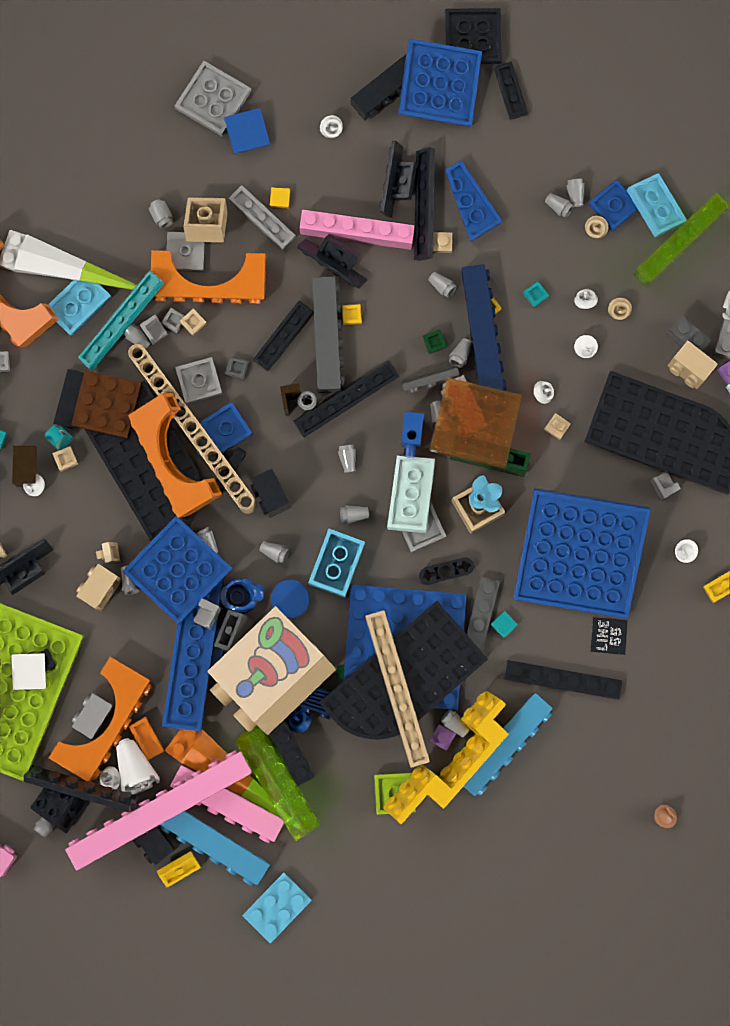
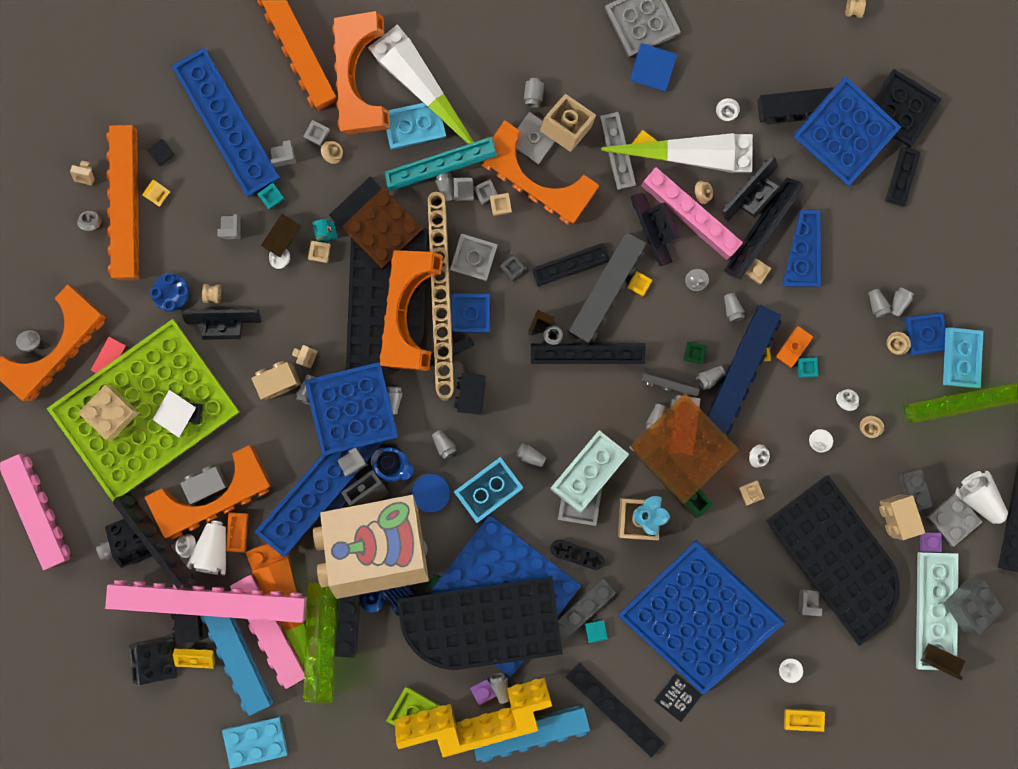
camera: 30 degrees right, 5 degrees up
light grey cone [338,444,356,473] -> none
tan plate [365,611,430,768] -> none
blue torso [401,412,424,458] -> none
none -> black bracket [129,639,177,685]
none -> tan hat [321,141,343,164]
none -> white plate [601,133,753,173]
none -> light grey hat [685,269,709,291]
none -> tan hat [695,181,713,204]
none -> orange plate [775,326,813,368]

